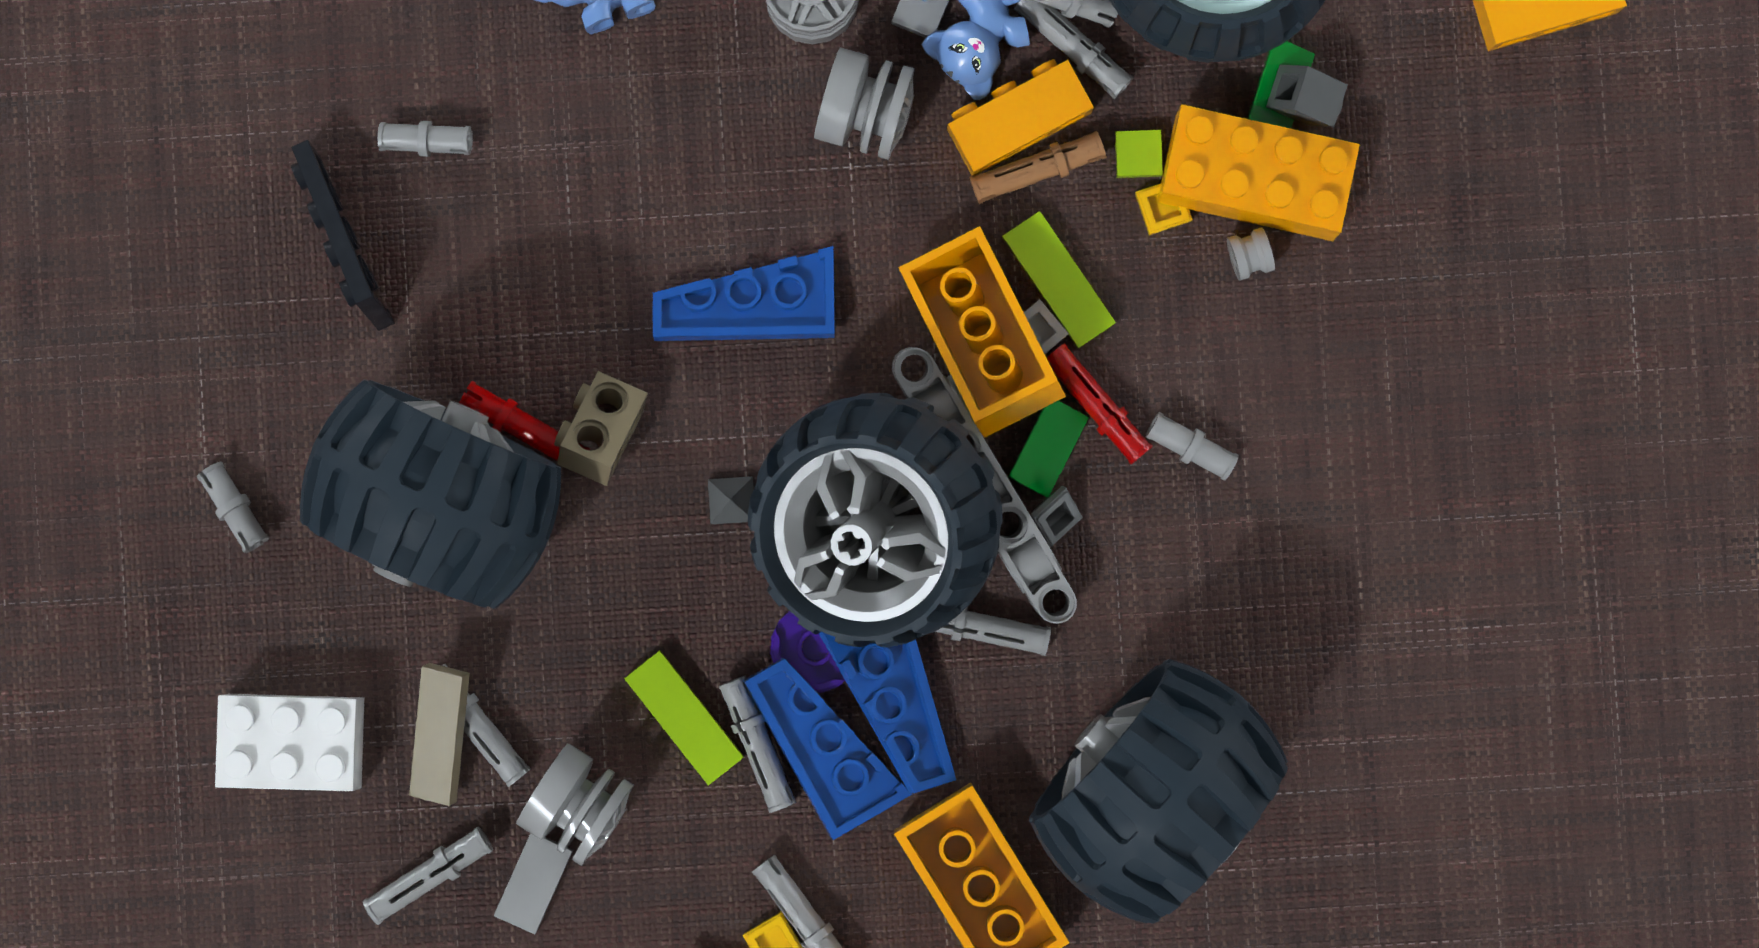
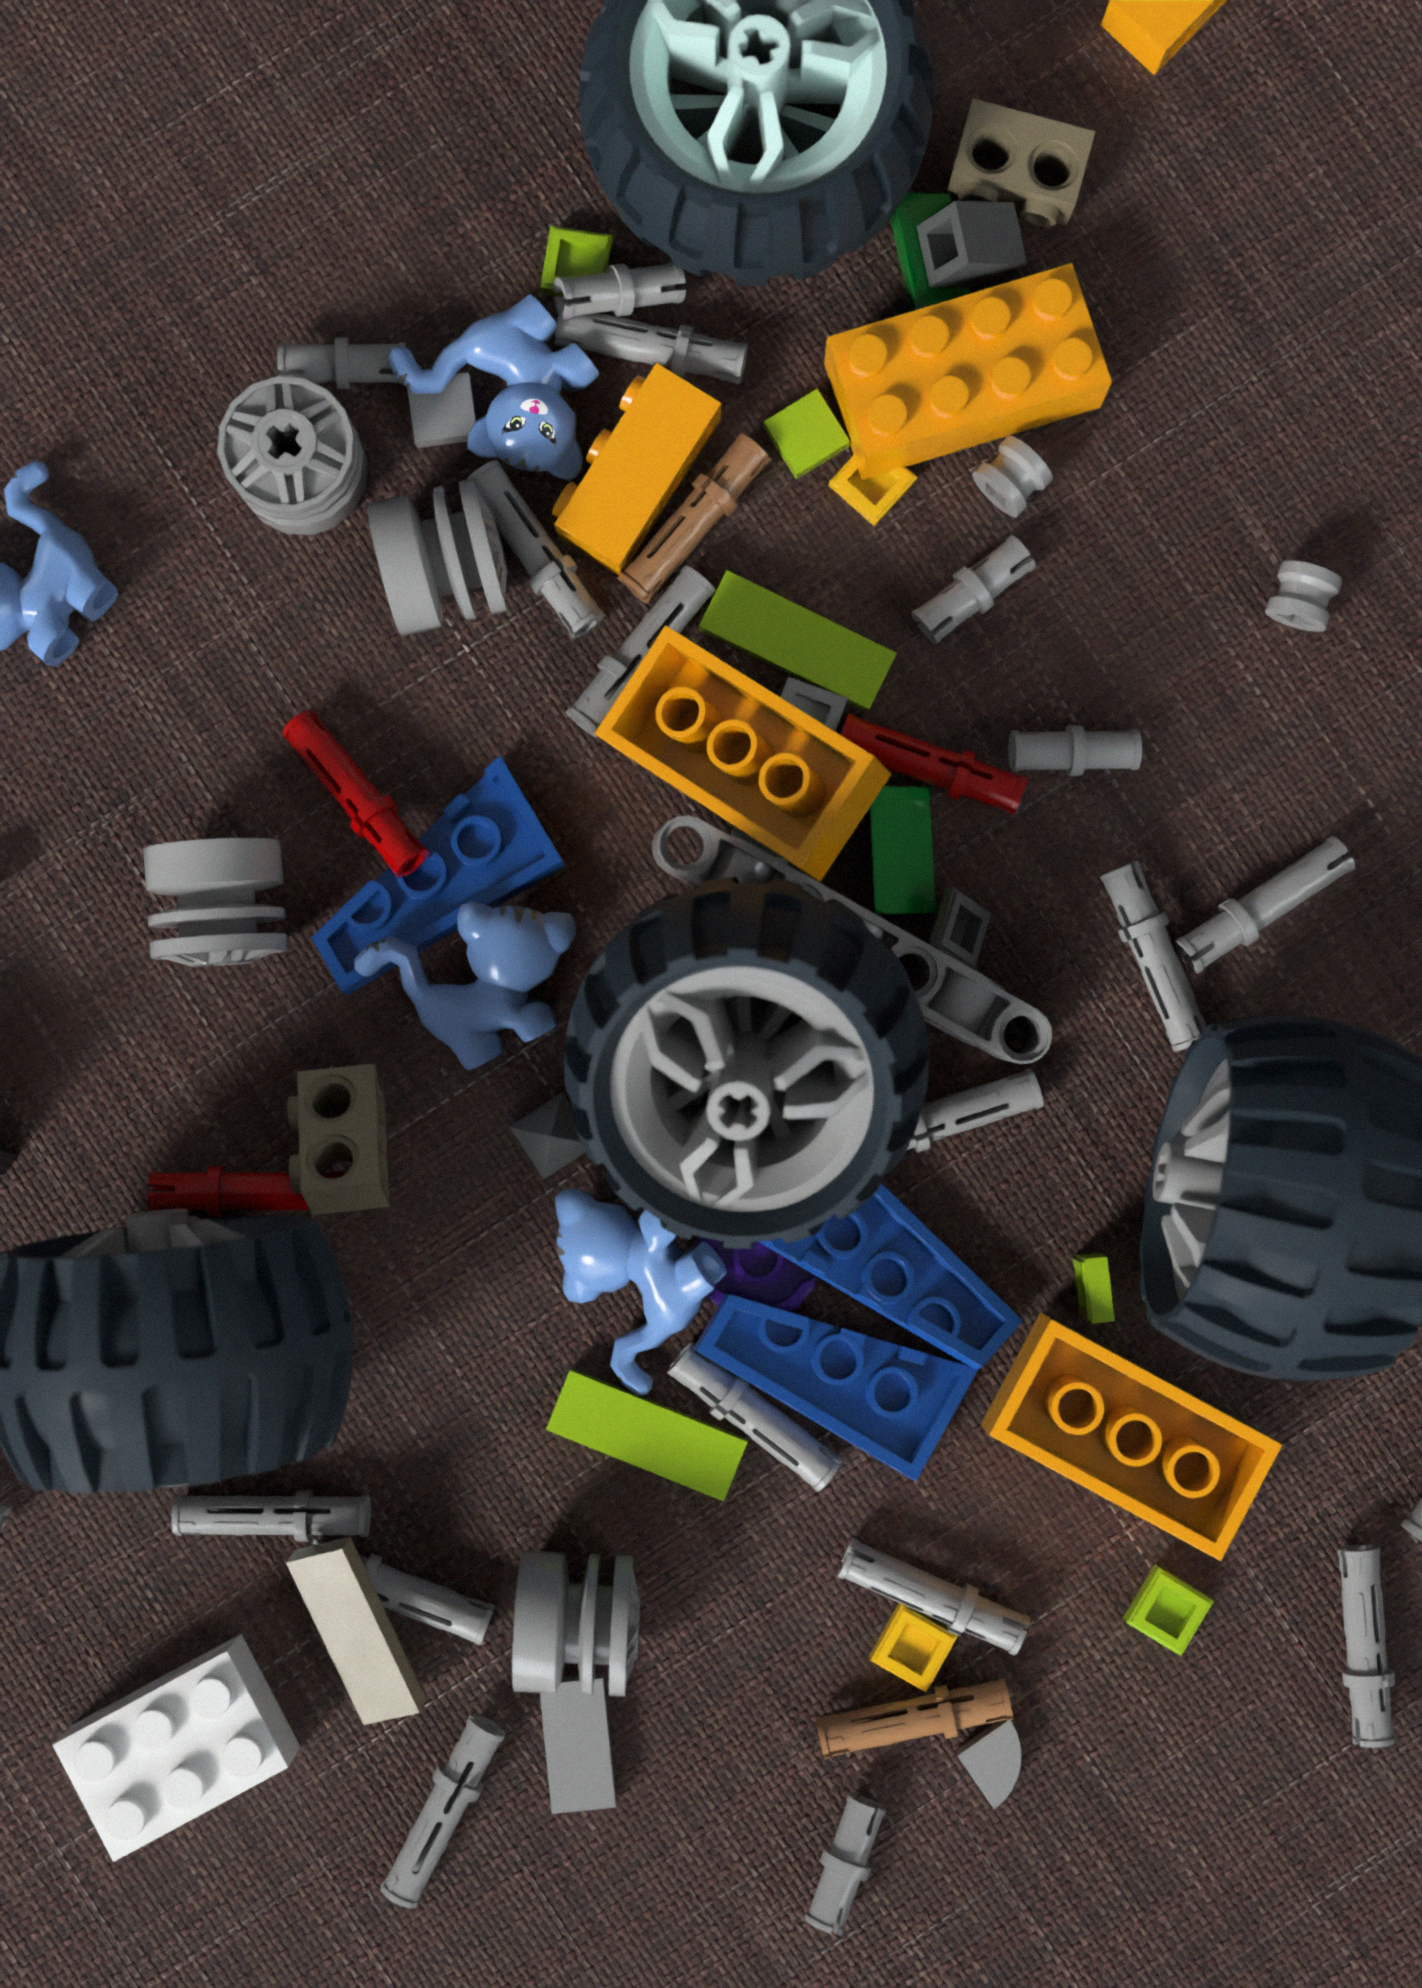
camera: 40 degrees left, 0 degrees up
none -> light grey wheel [143,838,288,967]
none -> light grey pin [171,1490,371,1542]
none -> red pin [282,709,430,878]
none -> medium blue animal [354,902,576,1070]
none -> light grey pin [467,460,606,639]
none -> medium blue animal [555,1189,727,1396]
none -> light grey pin [565,566,716,738]
none -> light grey pin [911,535,1036,645]
none -> dark tan brick [946,98,1096,227]
none -> lime tile [1073,1252,1115,1324]
none -> light grey pin [1100,860,1207,1052]
none -> light grey pin [1174,836,1355,974]
none -> light grey wheel [1265,560,1343,632]

